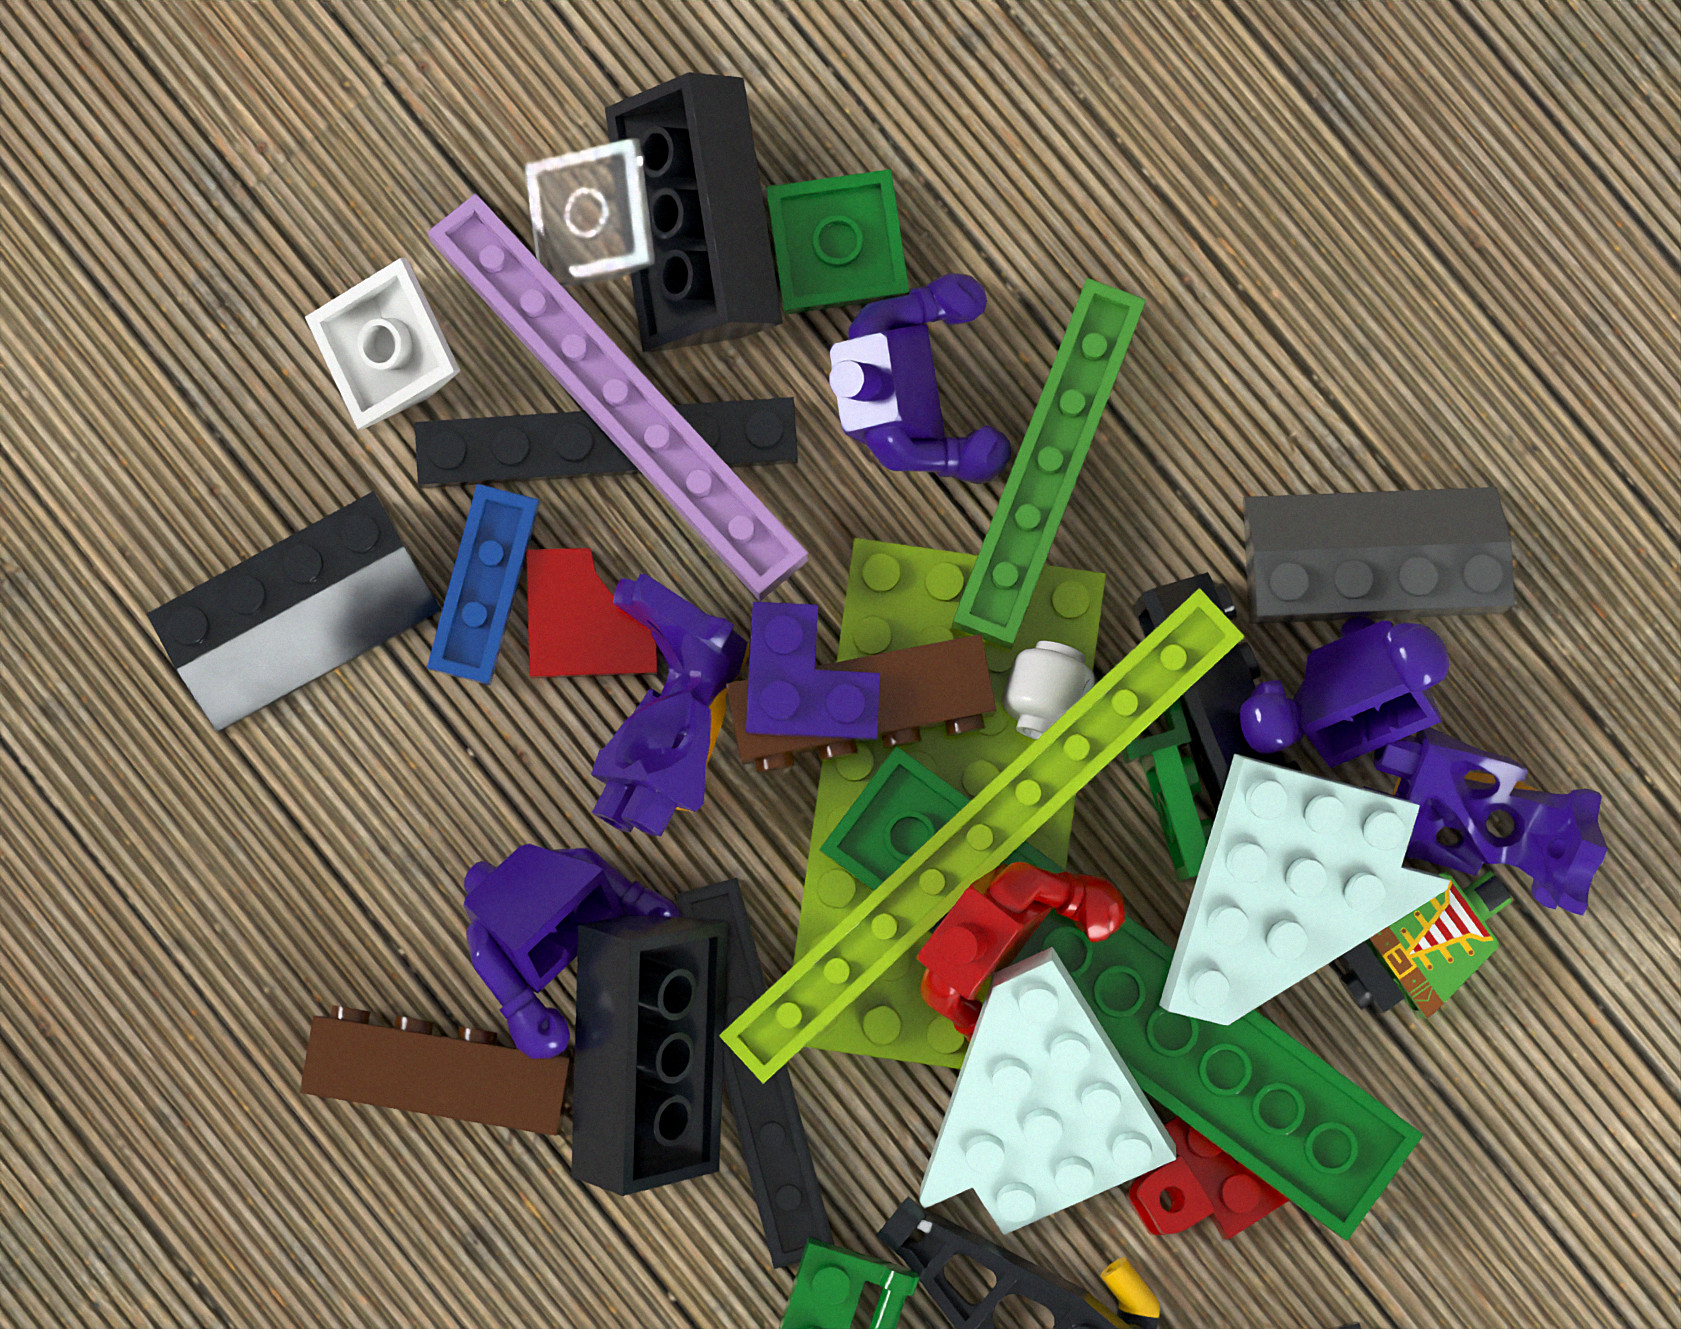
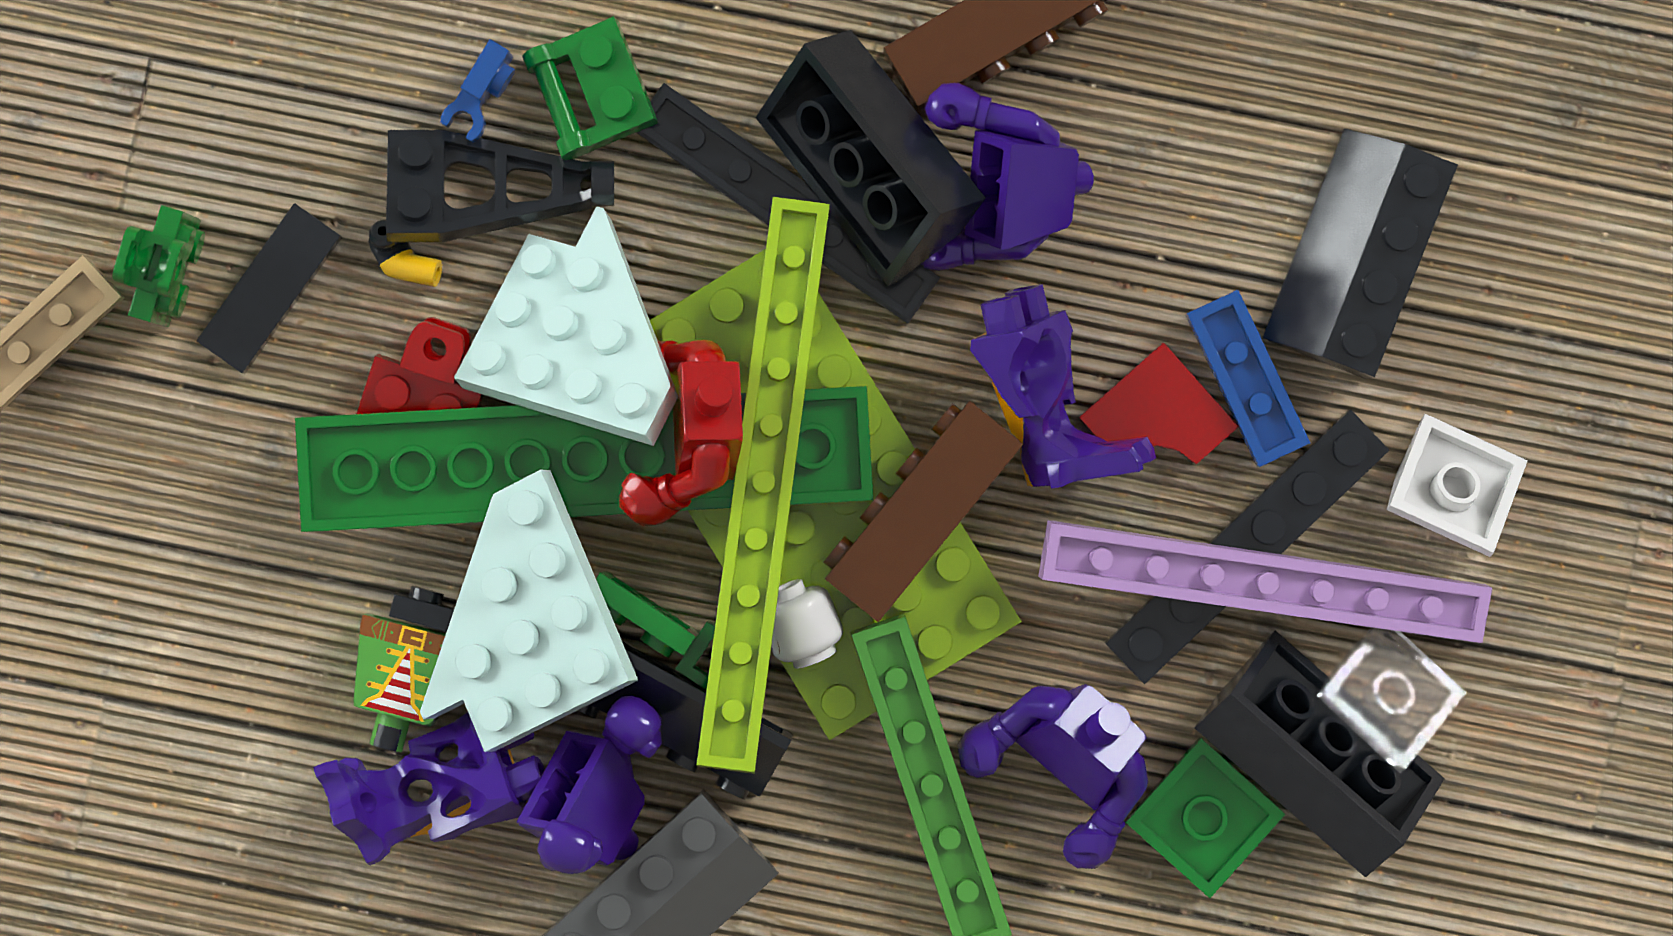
camera: 140 degrees right, 5 degrees up
dark purple plate [746,601,880,740] -> none

